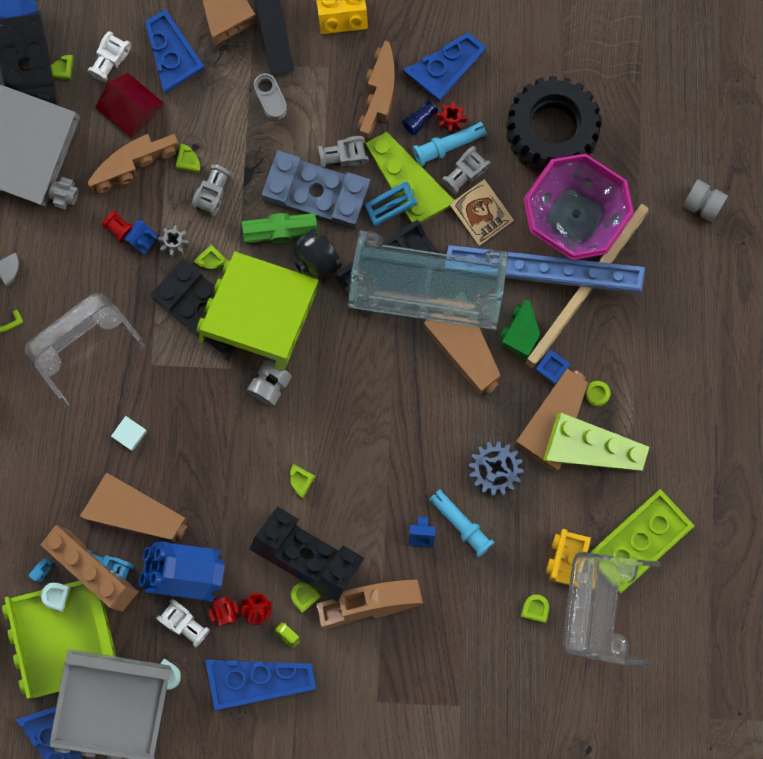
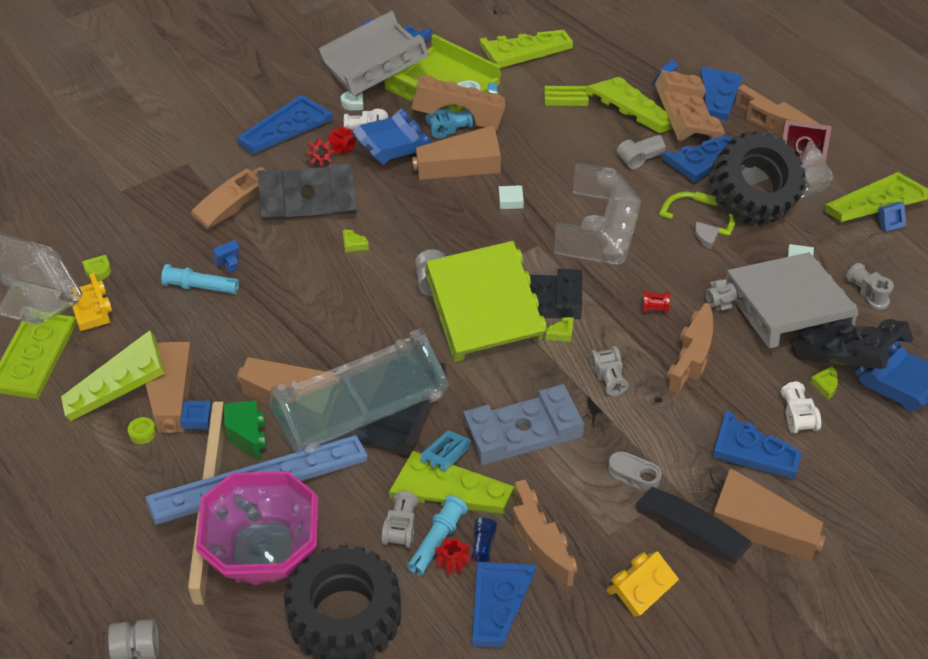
camera: 145 degrees right, 30 degrees down
dark red slope [95,73,164,139] -> none
blue tile [124,220,159,255] -> none
light grey gear [158,225,190,258] -> none
lime tile [175,144,201,174] -> none
bright green piece [242,213,318,244] -> none
lime tile [275,622,300,649] -> none
black cylinder [294,228,342,279] -> none
light grey connector [318,136,369,168] -> none
tan sticker [450,179,514,246] -> none
sand blue gear [468,441,524,497] -> none

